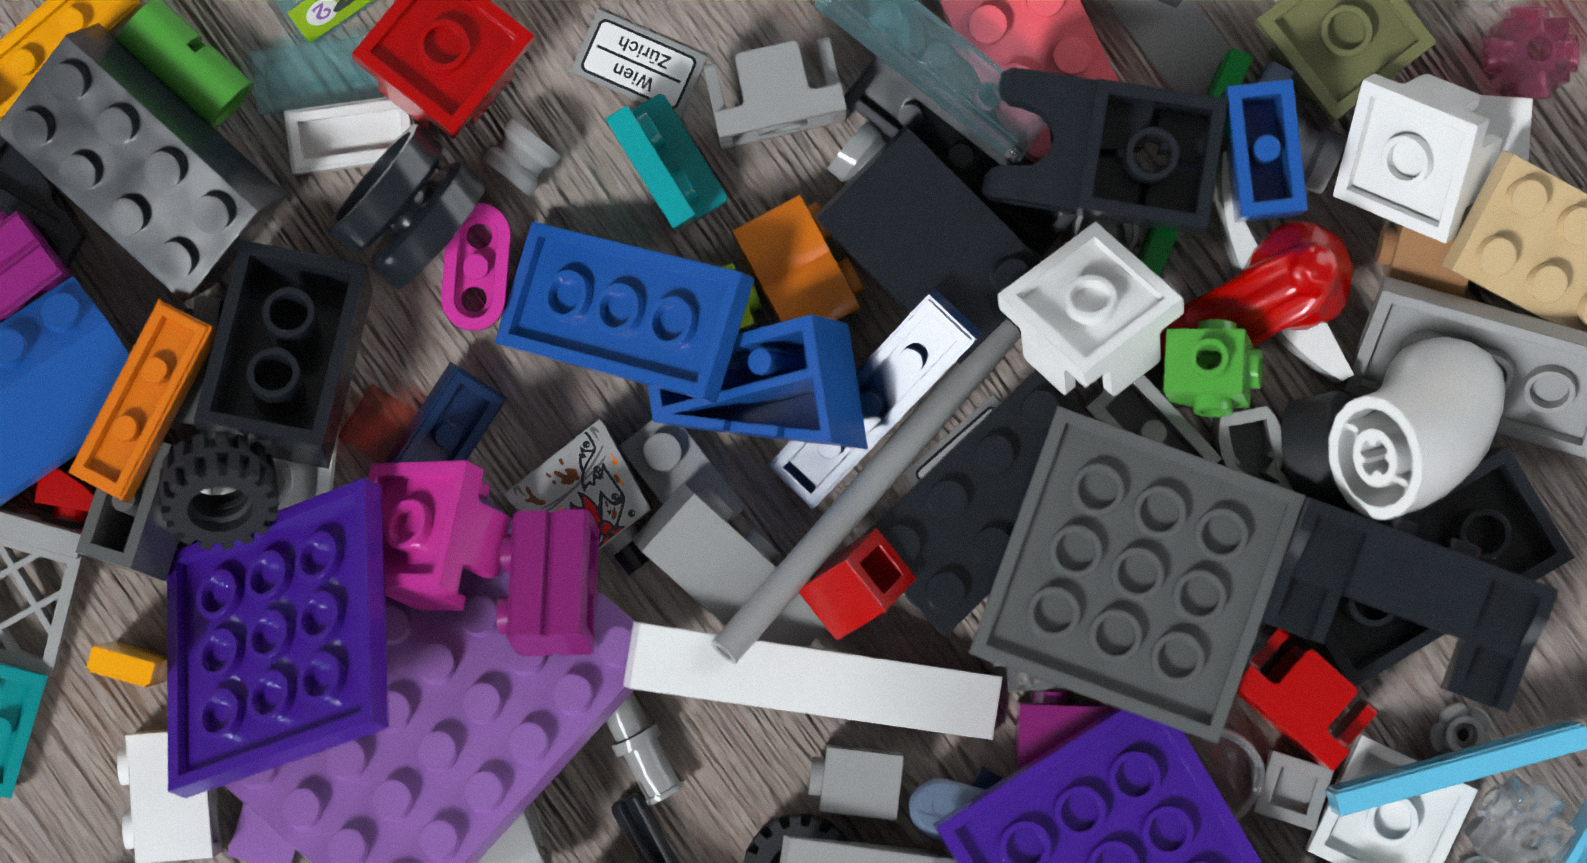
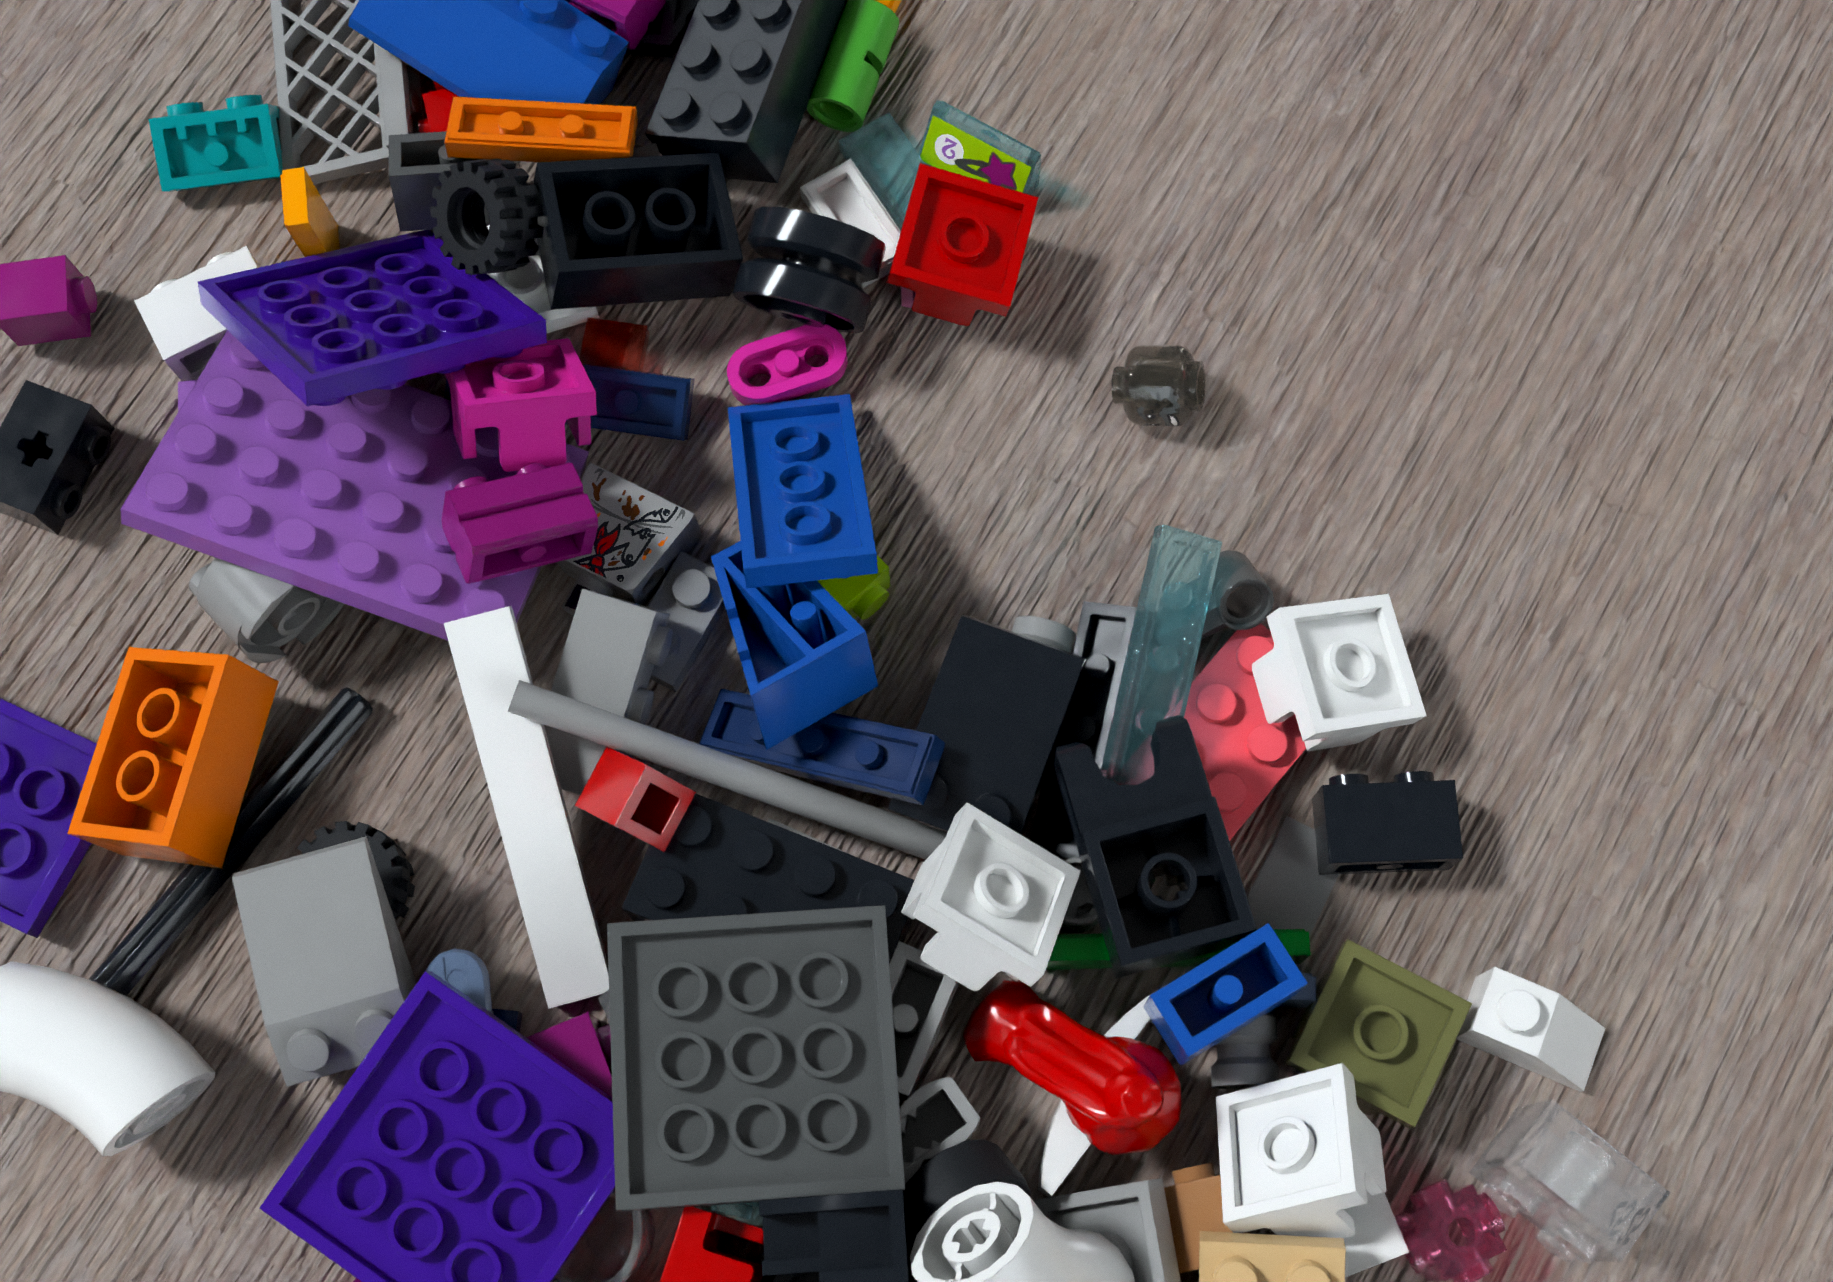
camera: 70 degrees right, 15 degrees down
light grey wheel [480,118,561,197] -> none
sticker [570,9,708,119] -> none
teal bracket [605,94,727,234] -> none
light grey pin [606,692,684,806] -> none
light grey panel [703,37,847,150] -> none
orange brick [731,195,864,323] -> none
light grey brick [808,743,904,821] -> none
bright green brick [1164,320,1263,417] -> none

